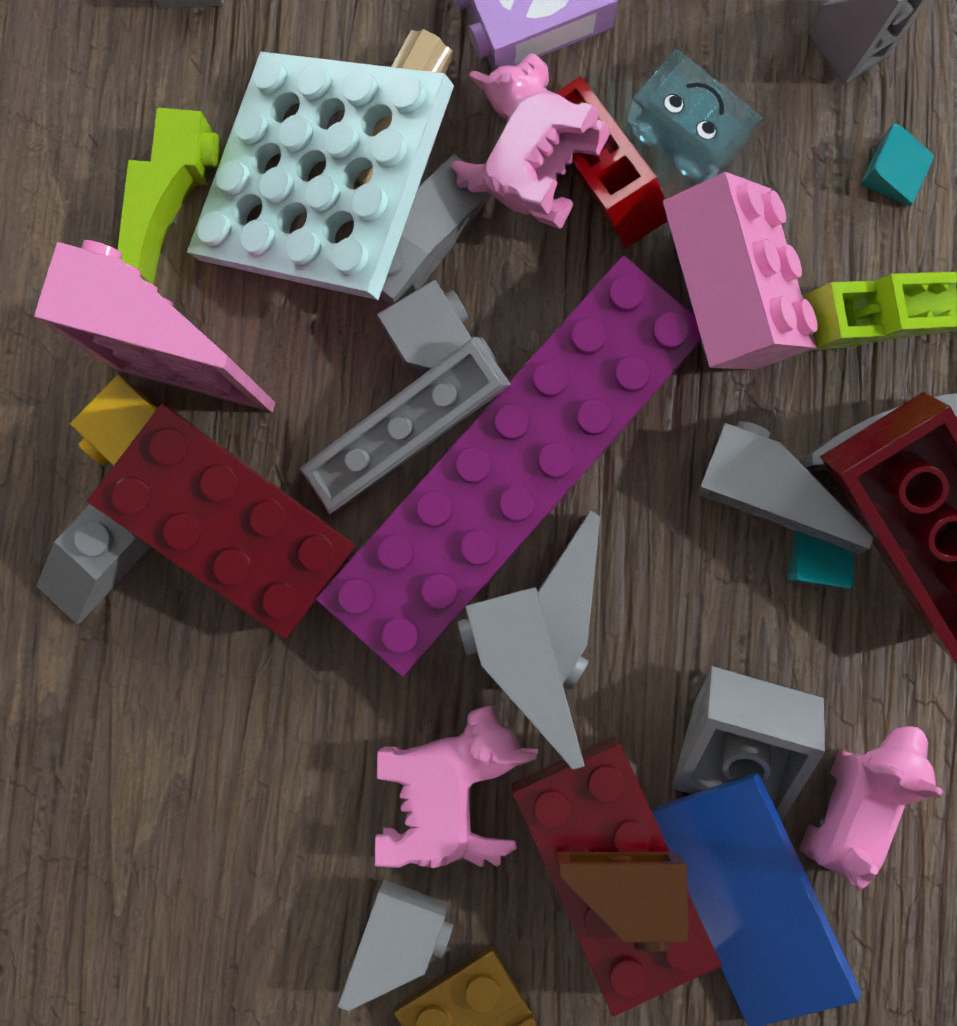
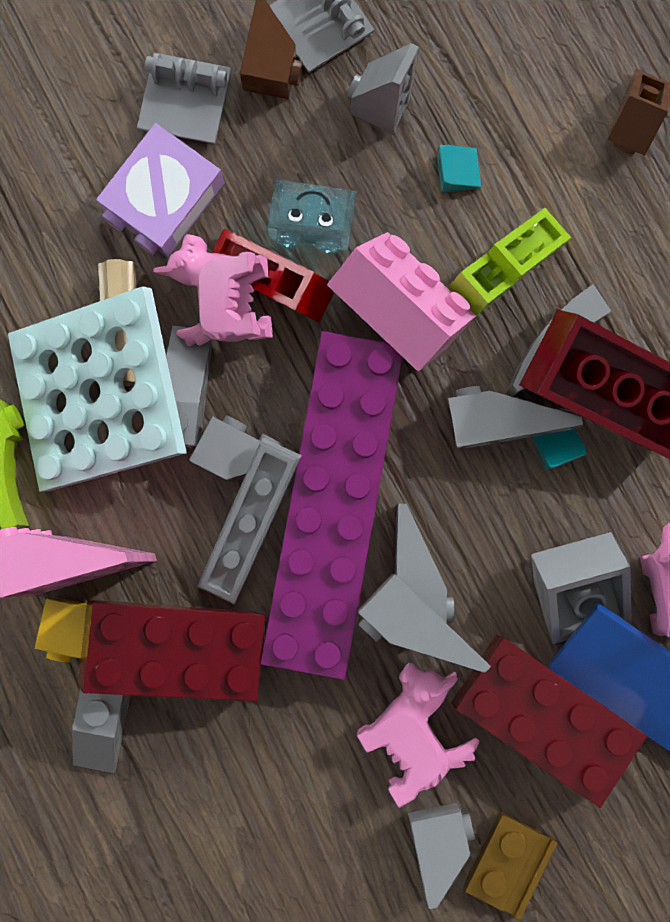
camera: 40 degrees left, 0 degrees up
reddish brown slope [556,852,688,952] -> none

